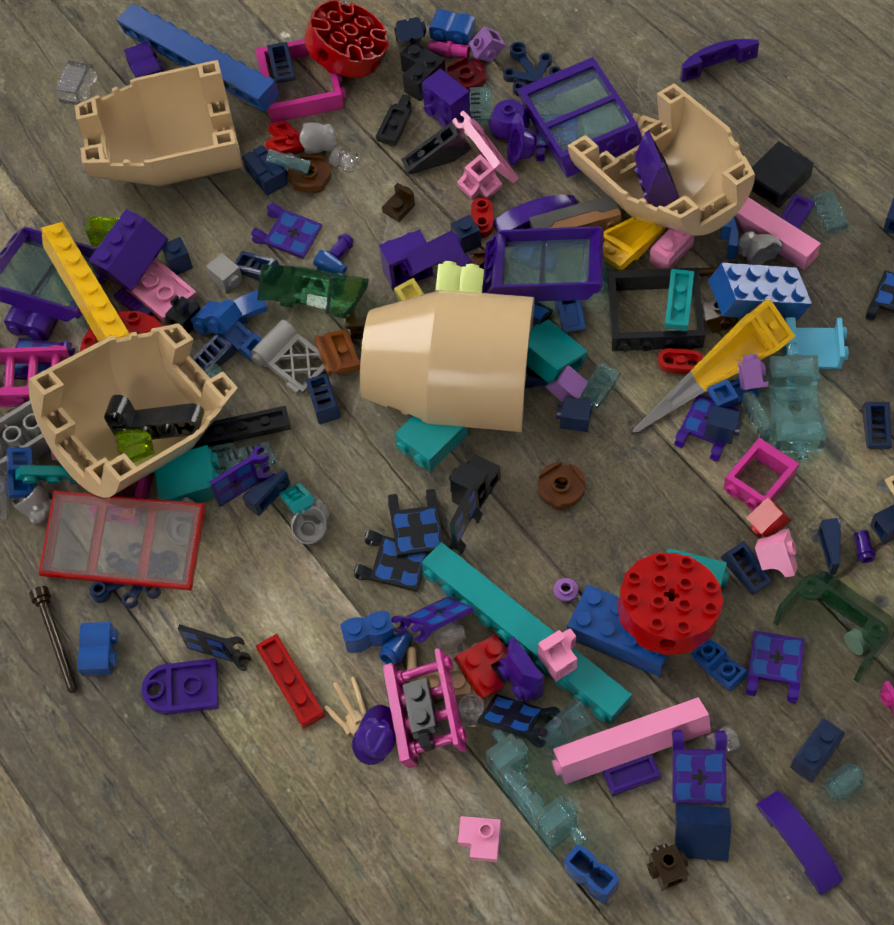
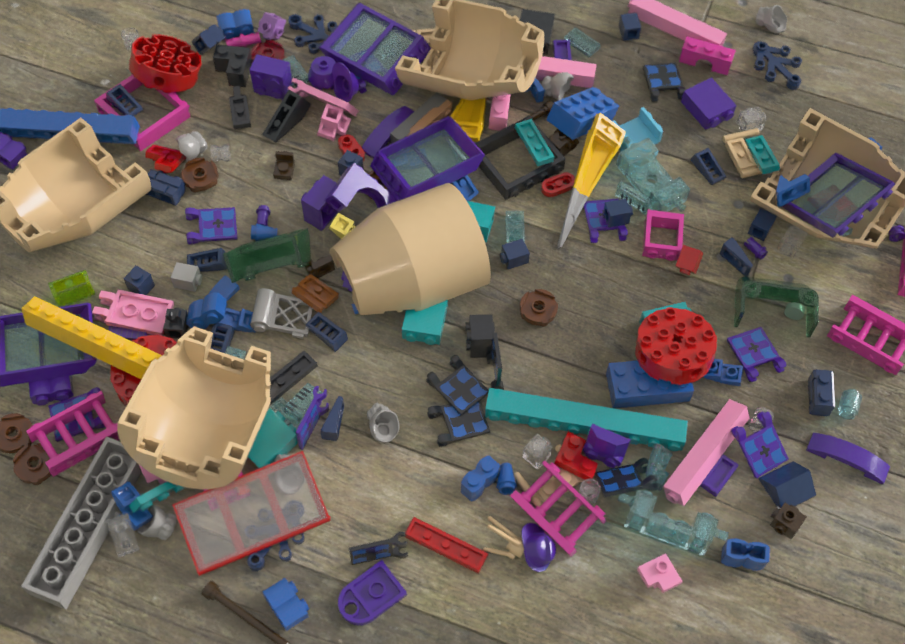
camera: 40 degrees left, 0 degrees up
dark purple slope [89,209,168,292] -> none
black beam [104,395,205,443] -> none
clear neon green brick [115,429,154,462] -> none
clear light blue pin [266,149,311,174] -> none
teal plate [278,482,315,514] -> none
dark purple flag [391,597,474,643] -> none
hinge [403,678,439,752] -> none
yellowish green brick [435,261,484,293] -> none
bright pink brick [538,628,577,682] -> none
medium lavender panel [546,366,588,402] -> none
medium lavender plate [553,578,578,602] -> none
dark purple slope [634,130,680,208] -> none
blue slope [707,379,759,408] -> none
dark blue slope [721,541,773,595] -> none
medium lavender brick [737,354,768,390] -> none
bright pink brick [755,528,798,578] -> none

